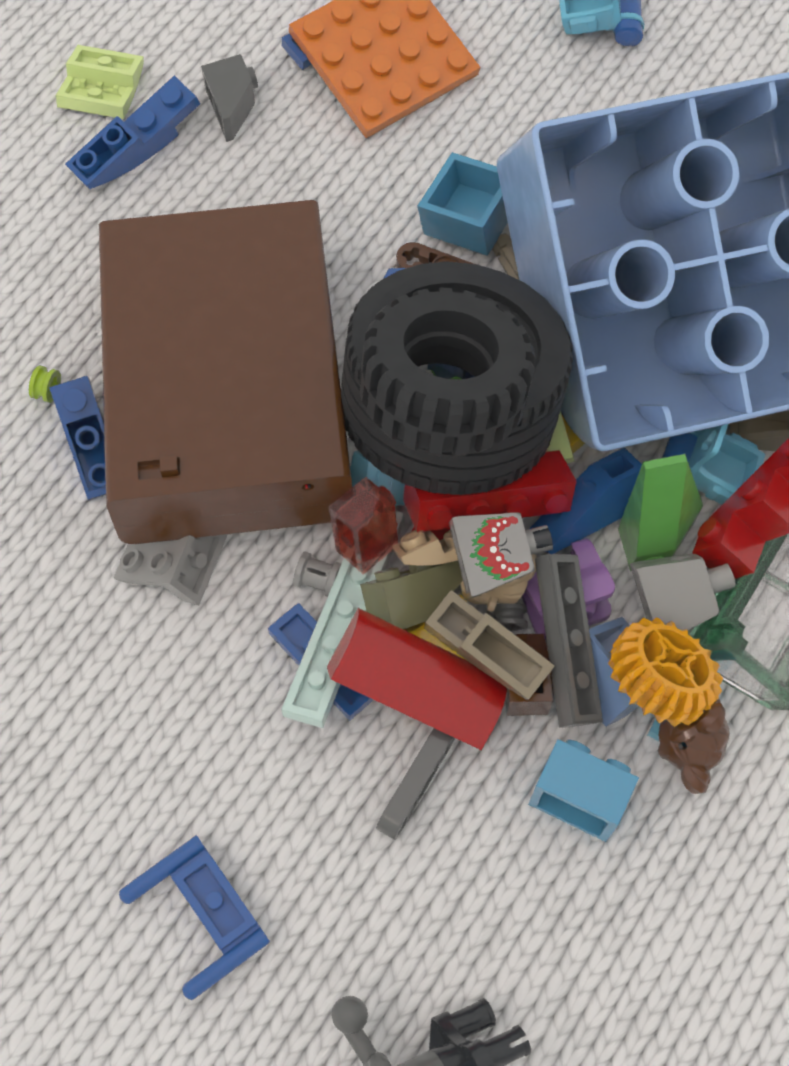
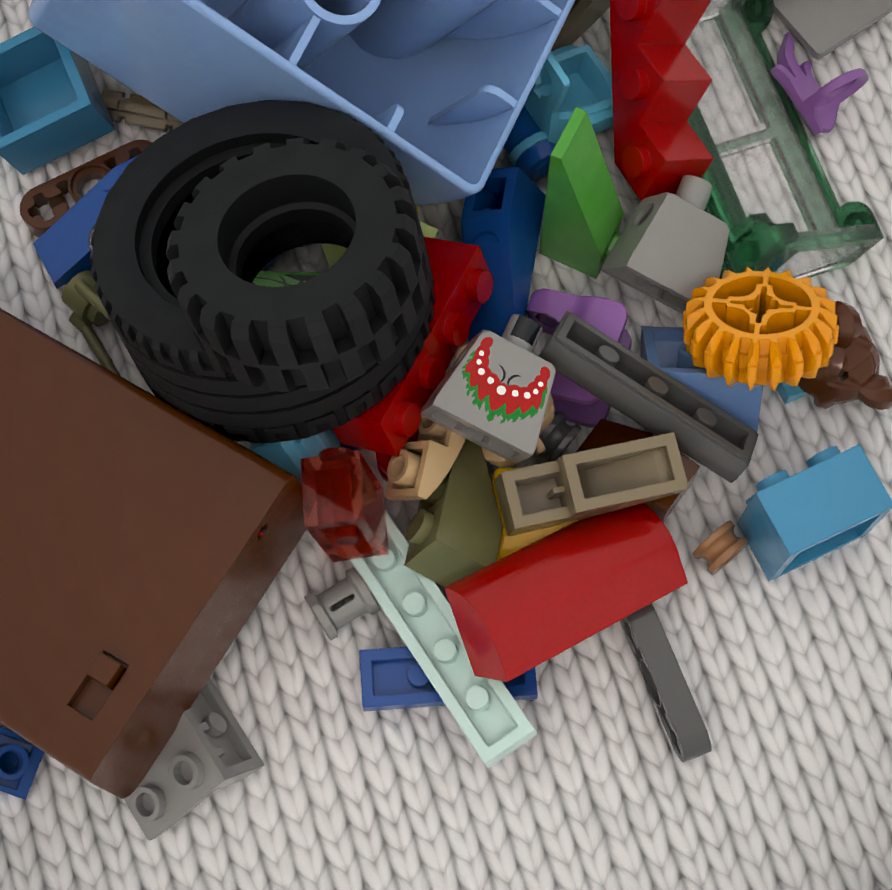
camera: 50 degrees left, 5 degrees up
none -> medium nougat bush [693,520,750,575]

